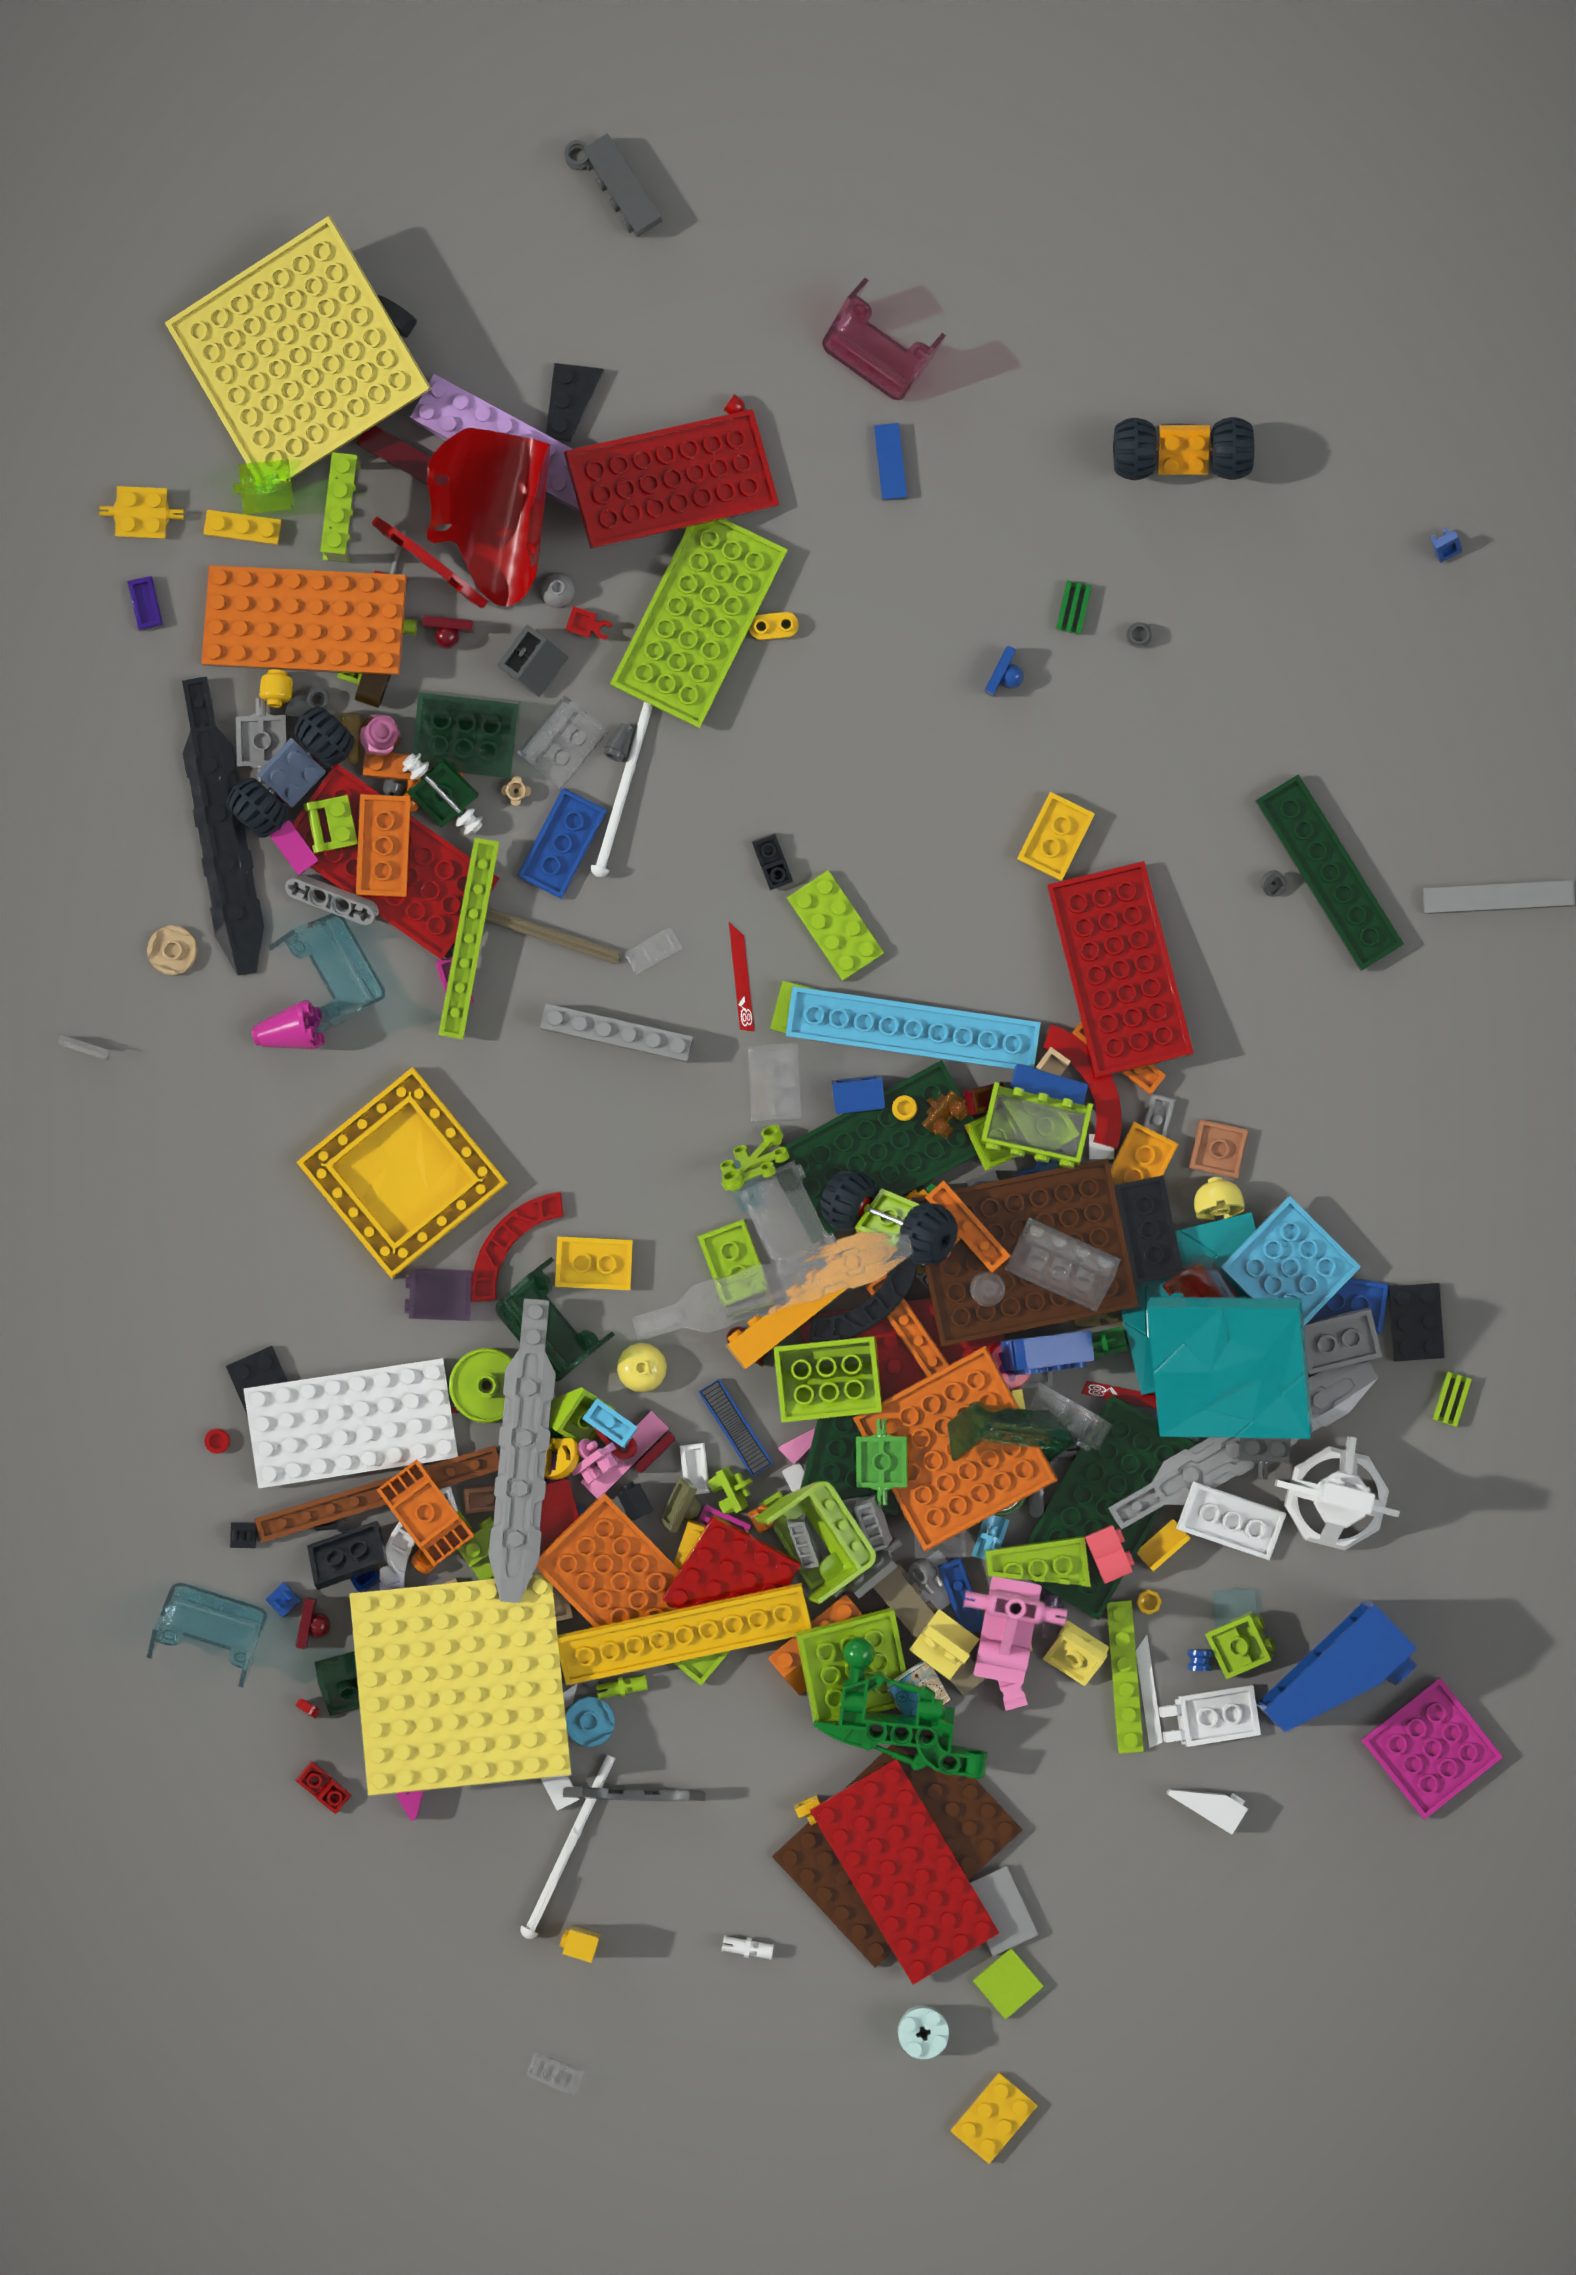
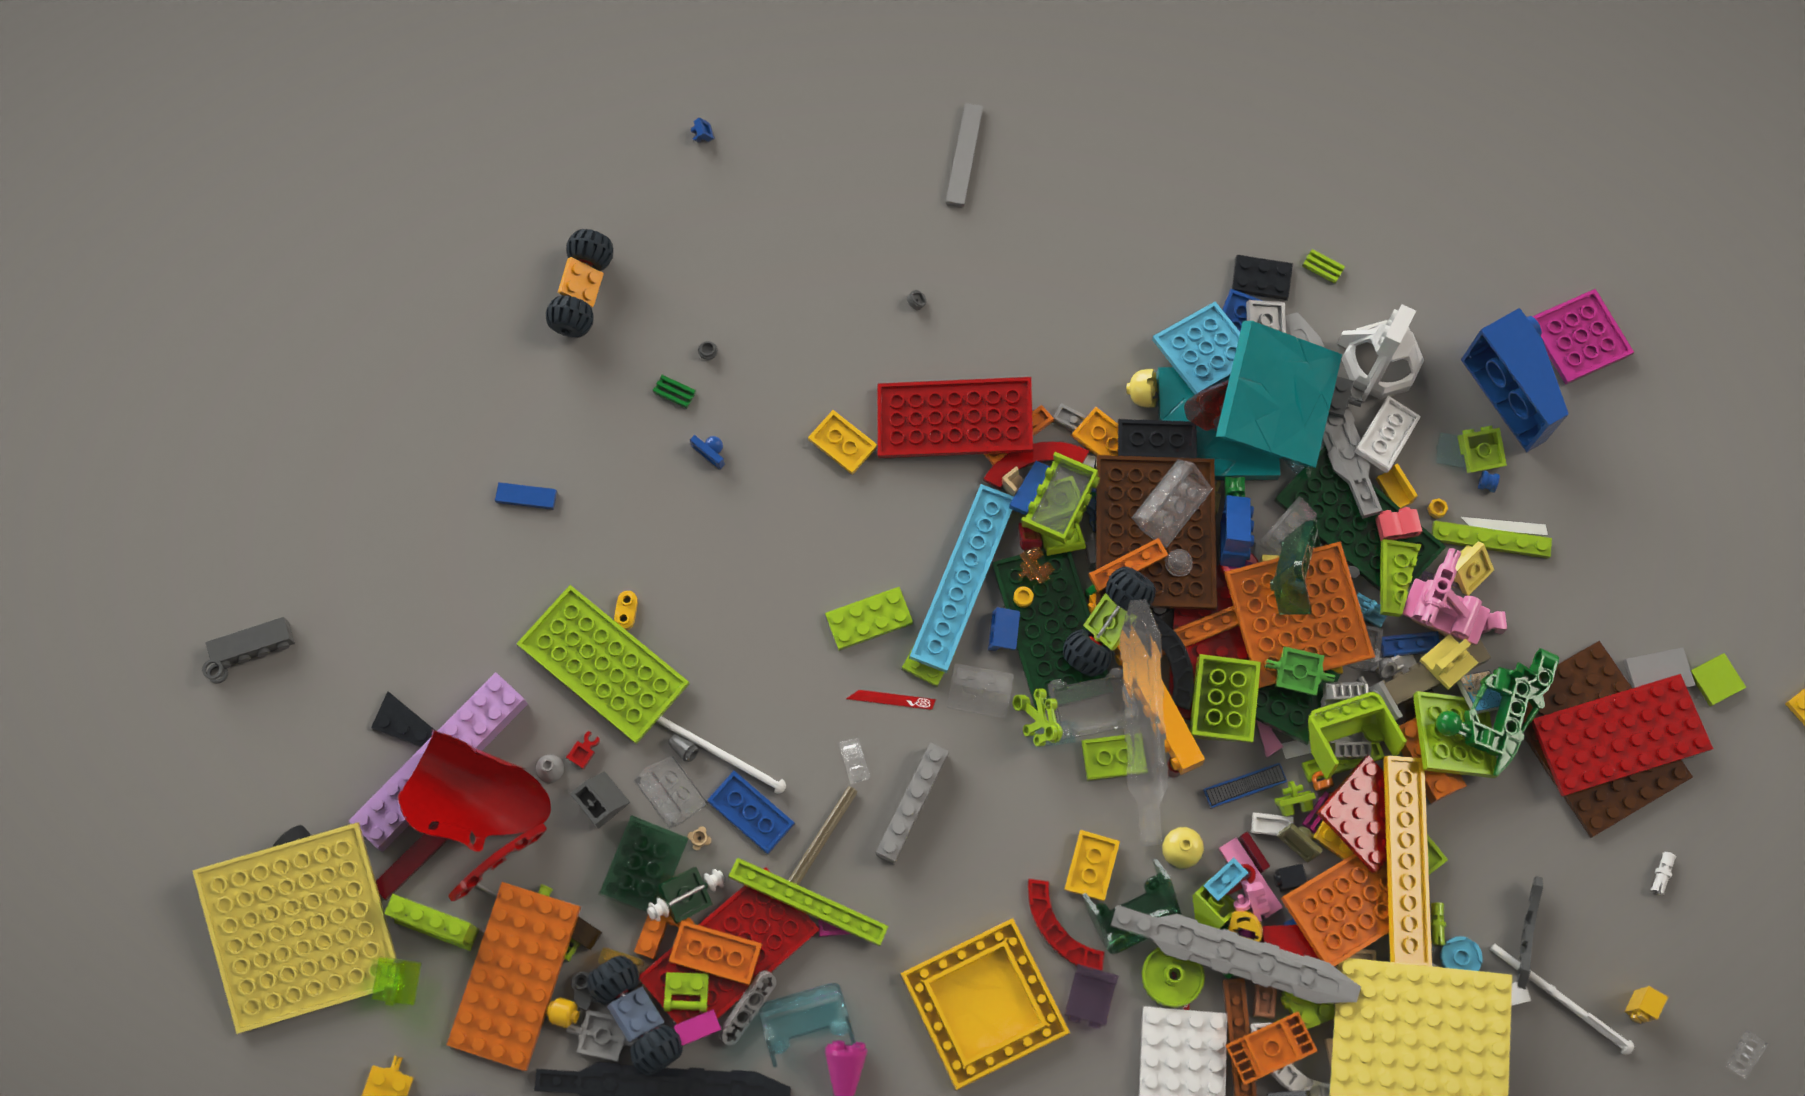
camera: 80 degrees left, 15 degrees down
yellow plate [204,510,282,546] -> none
bright pink hair [360,715,401,756] -> none
dark grey hinge [382,779,404,796] -> none
orange tile [410,1548,437,1574] -> none
dark red tile [422,616,474,649] -> none
red plate [564,409,779,550] -> none
red hinge [723,394,745,414] -> none
black slope [751,833,794,890] -> none
yellow tile [794,1795,820,1825] -> none
clear pink windscreen [822,278,946,400] -> none
light aqua brick [898,2005,949,2059] -> none
red sticker [1081,1381,1157,1409] -> none
white tile [1158,1685,1261,1747] -> none
white slope [1166,1789,1248,1834] -> none
nougat tile [1189,1119,1249,1179] -> none
dark green plate [1255,774,1404,971] -> none

